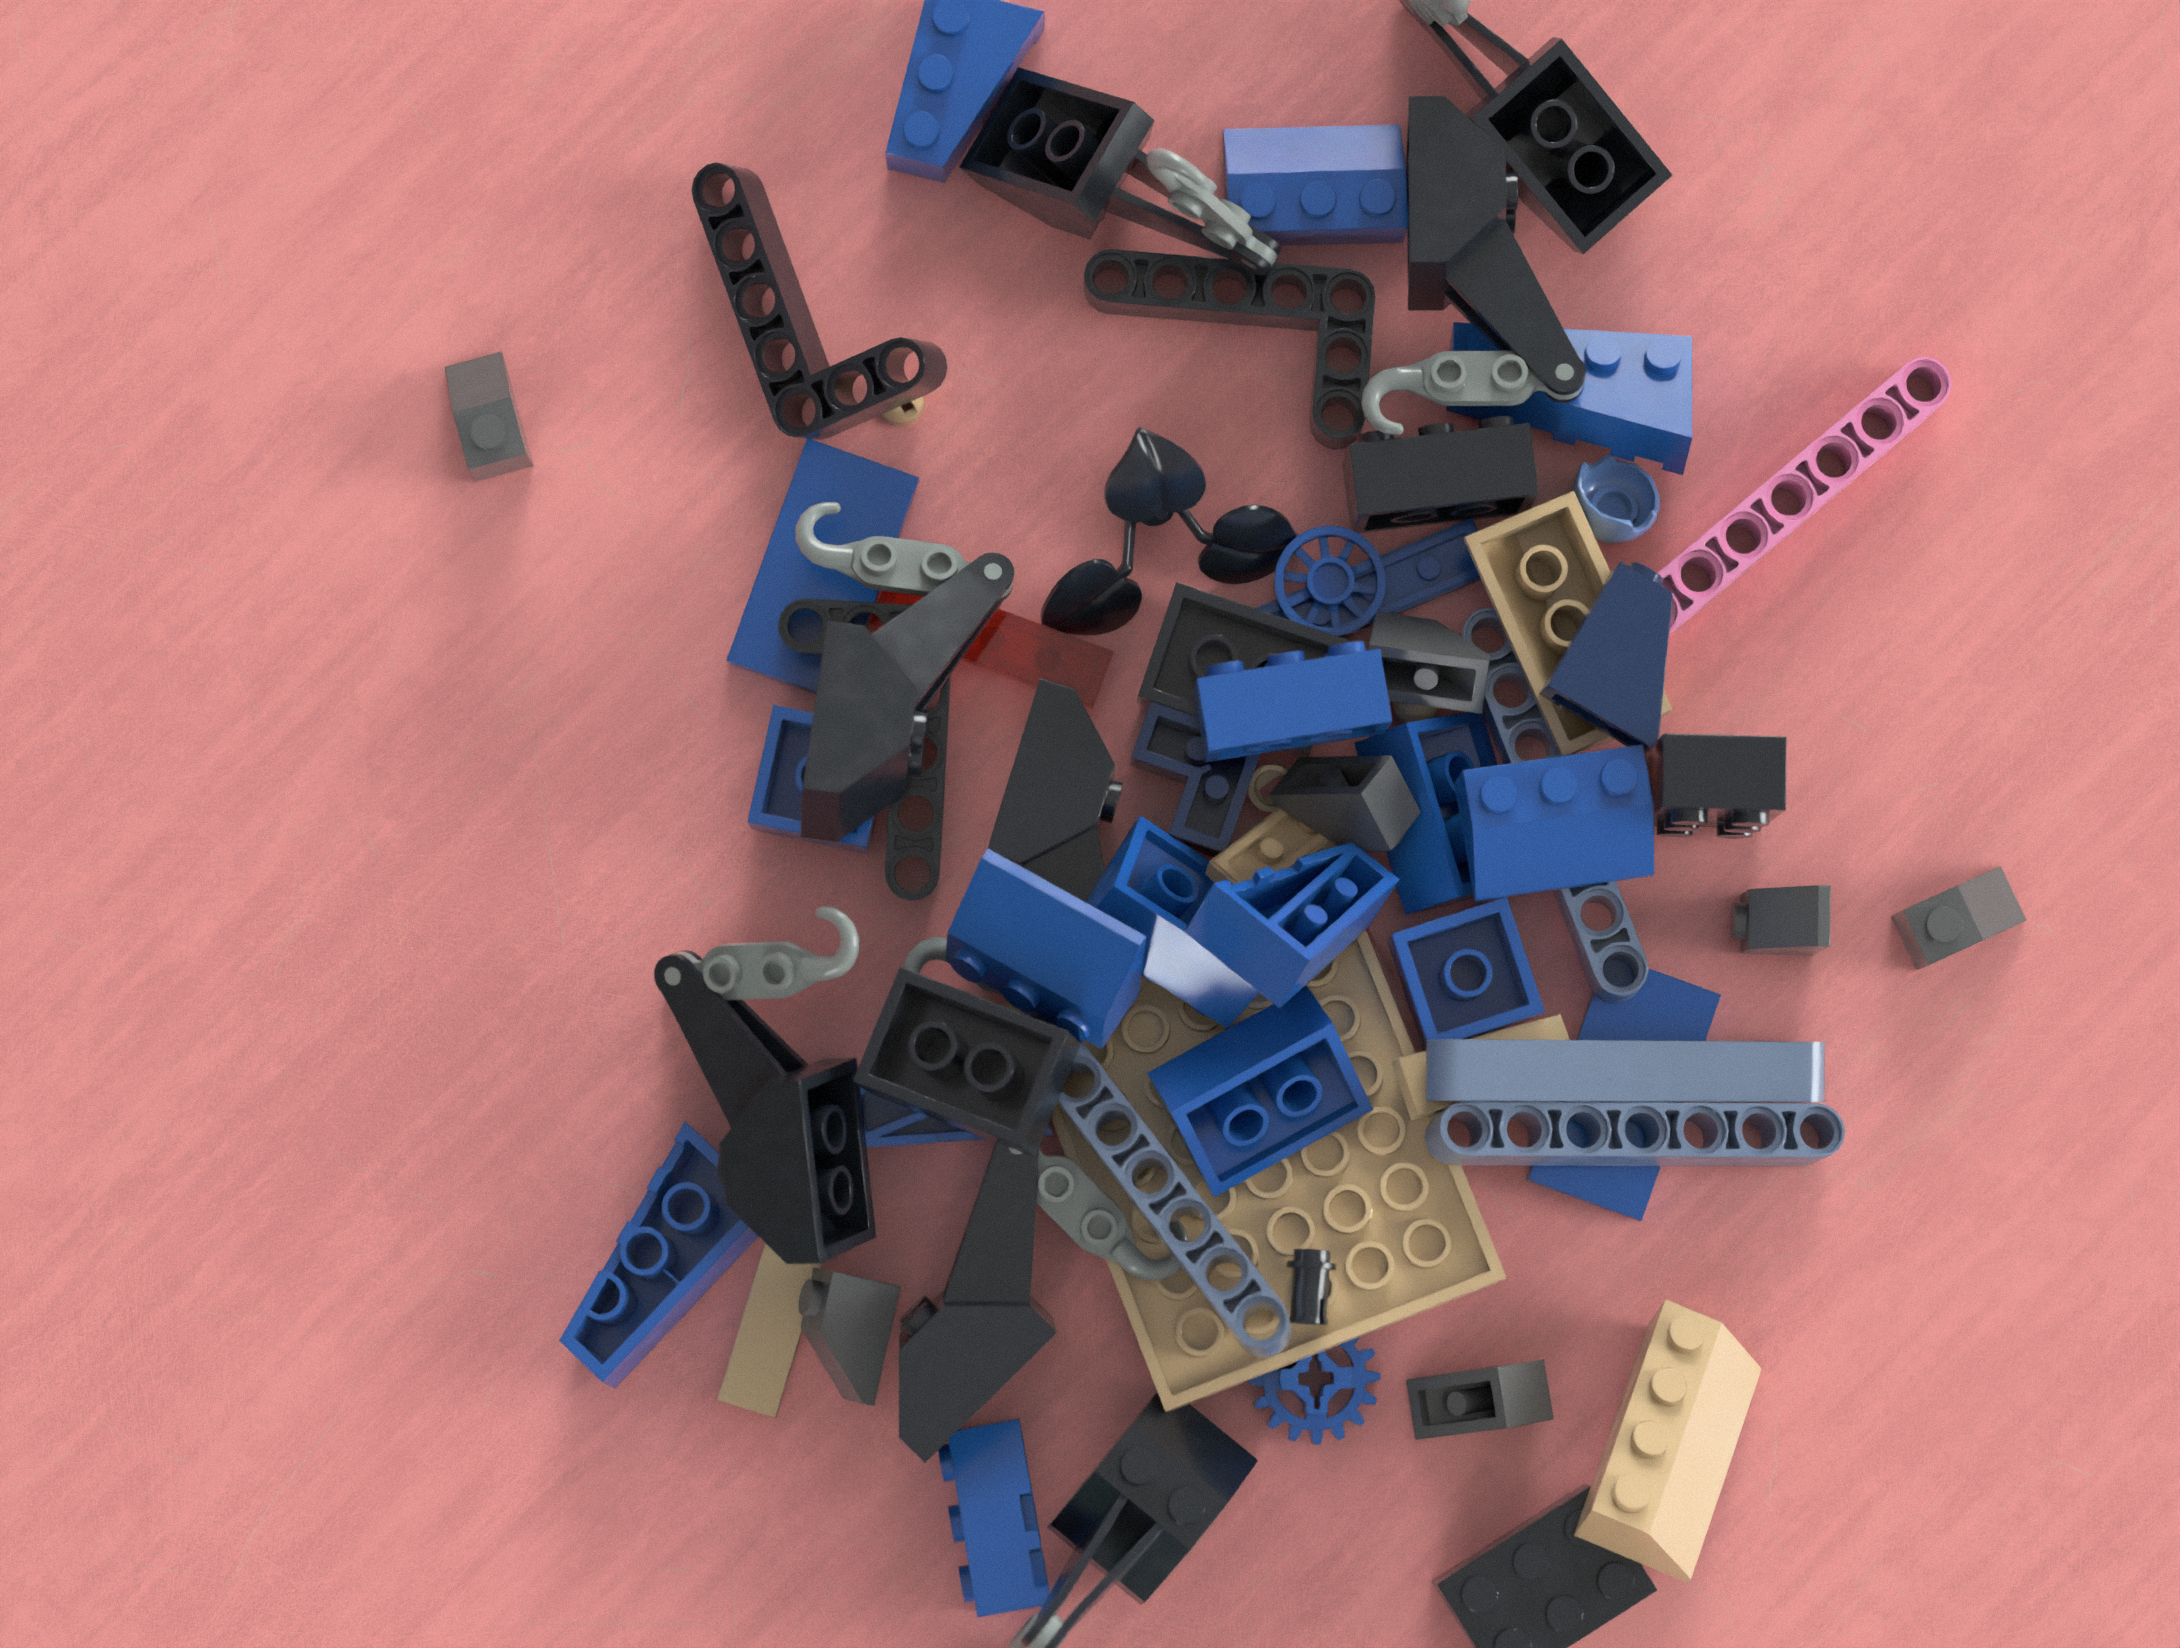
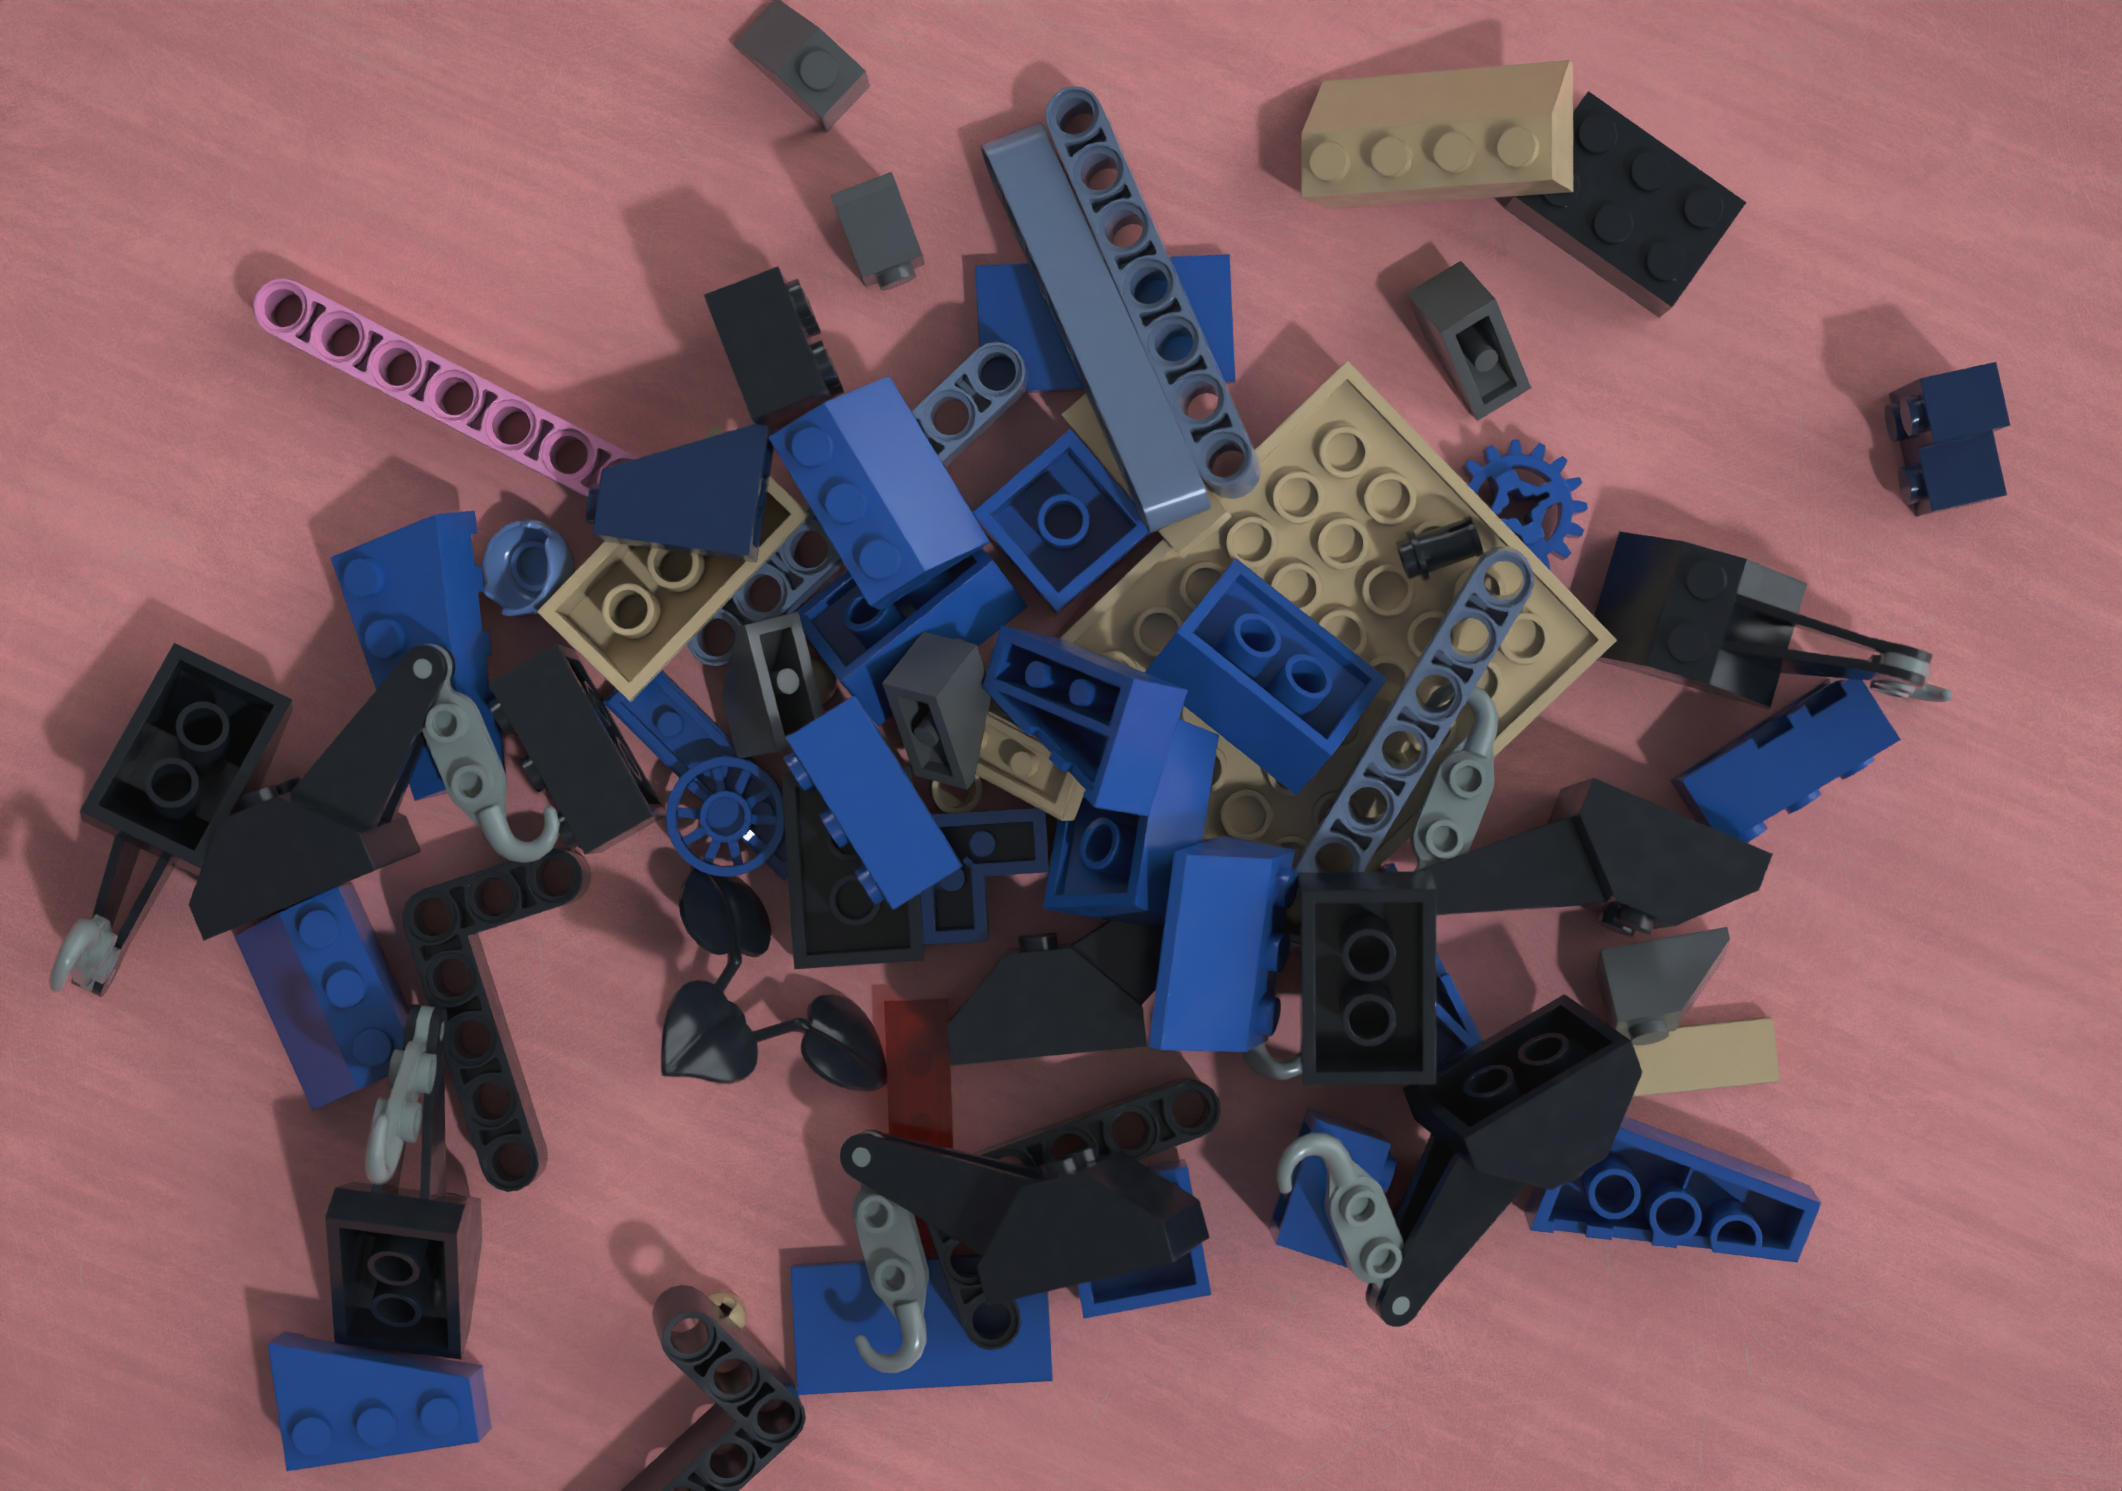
camera: 110 degrees left, 5 degrees up
none -> blue brick [1268,1108,1397,1268]

